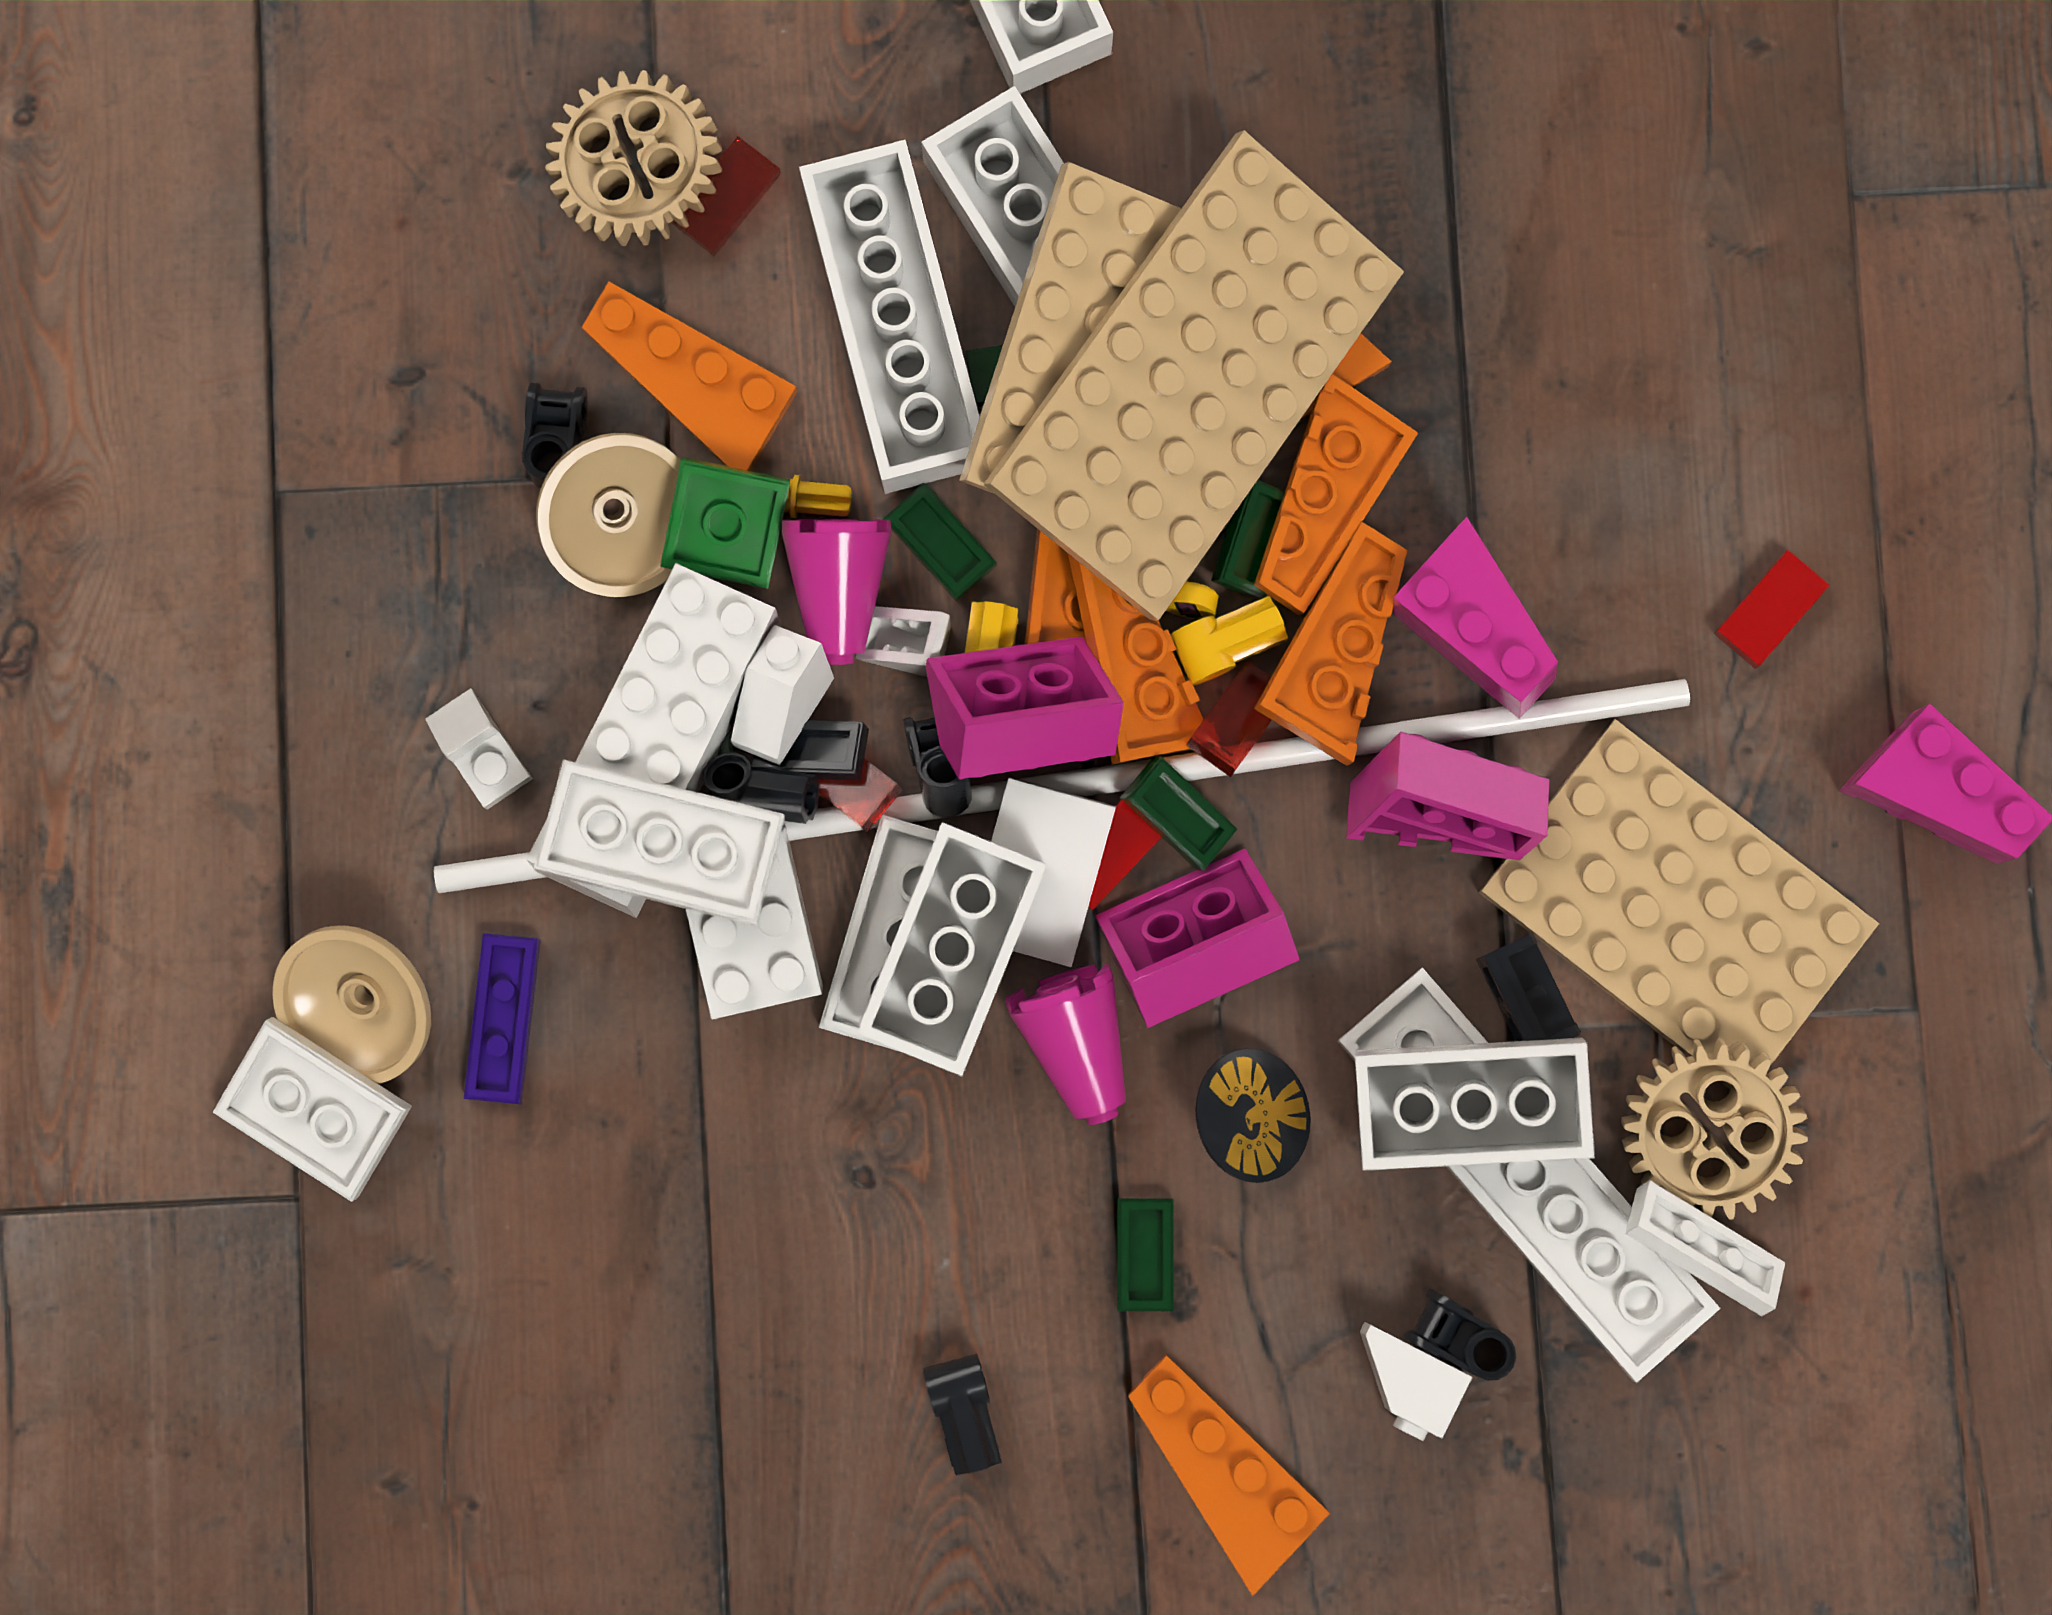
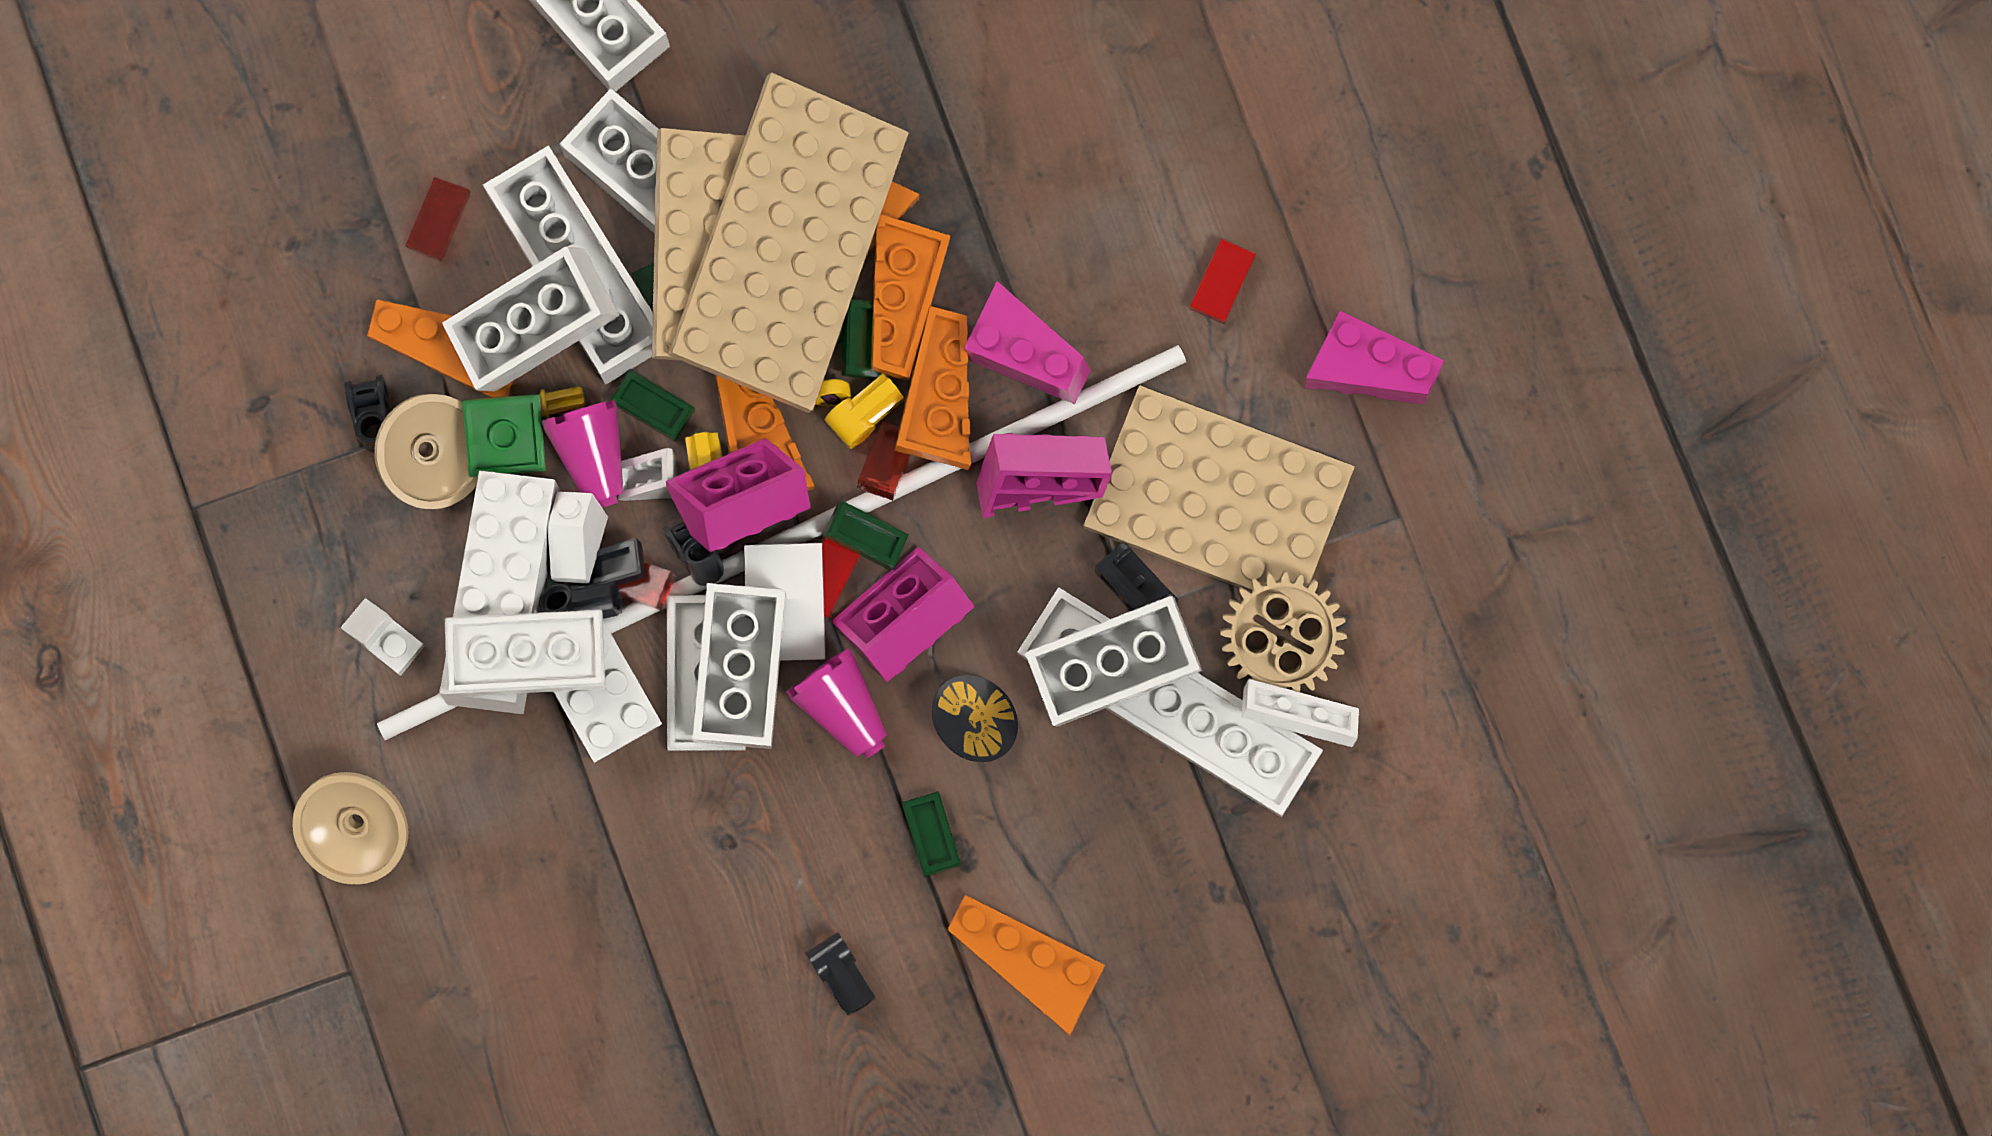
camera: 10 degrees left, 5 degrees down
white tile [213,1017,412,1202] -> none
dark purple tile [464,933,541,1105] -> none
tan gear [545,70,722,246] -> none
orange wing [1068,553,1219,764] -> none
white slope [1360,1322,1472,1441] -> none
black piece [1403,1288,1516,1381] -> none
none -> white brick [442,246,619,391]

